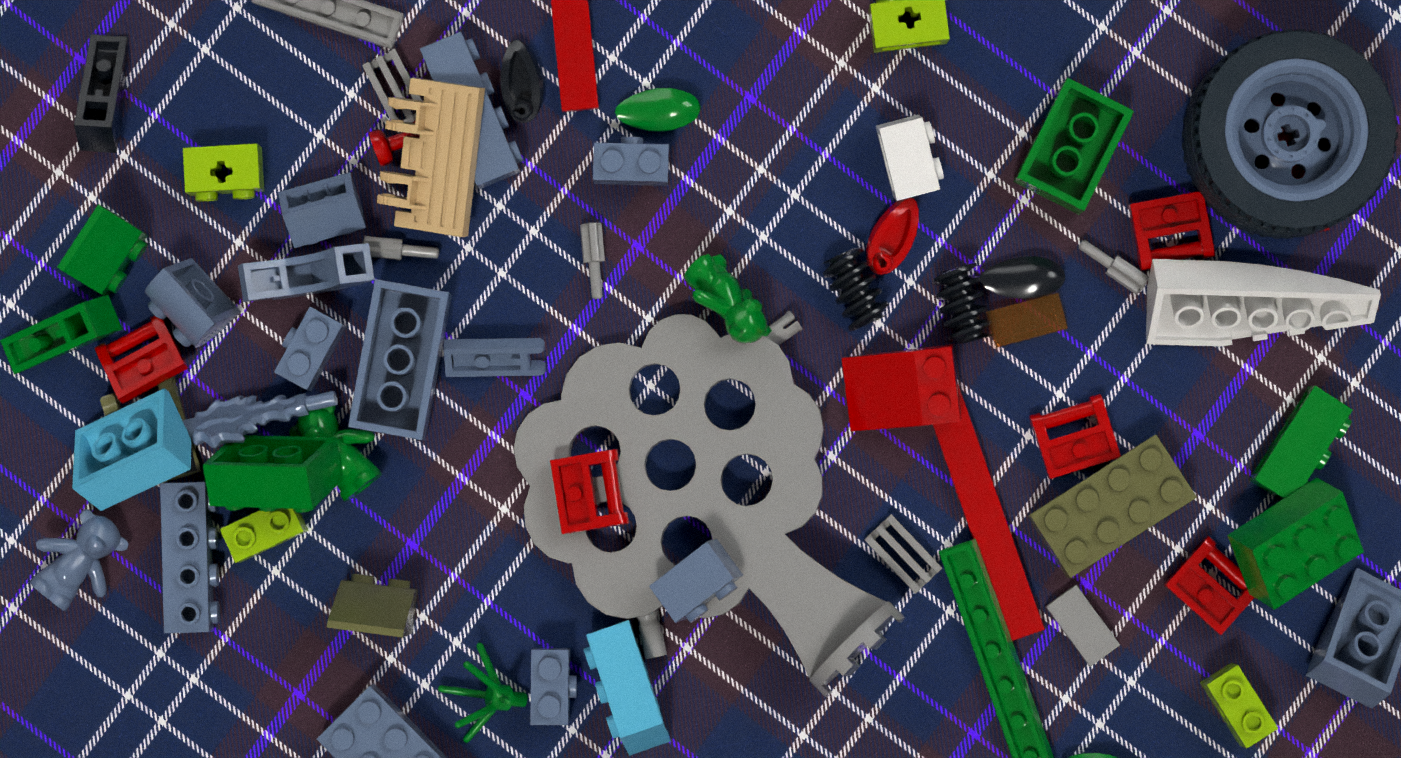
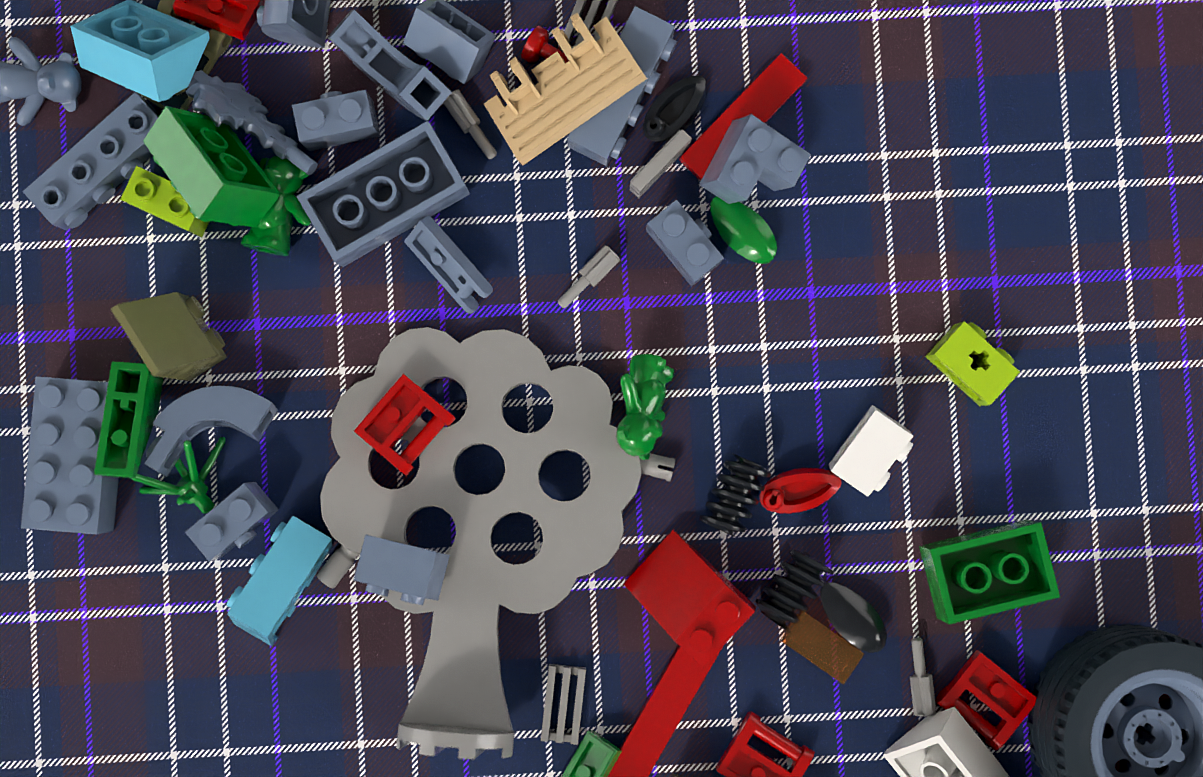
camera: 45 degrees right, 0 degrees up
none -> green slope [94,361,163,478]
none -> sand blue arch [144,386,278,477]
none -> light grey tile [630,129,692,198]
none -> sand blue brick [699,114,811,204]

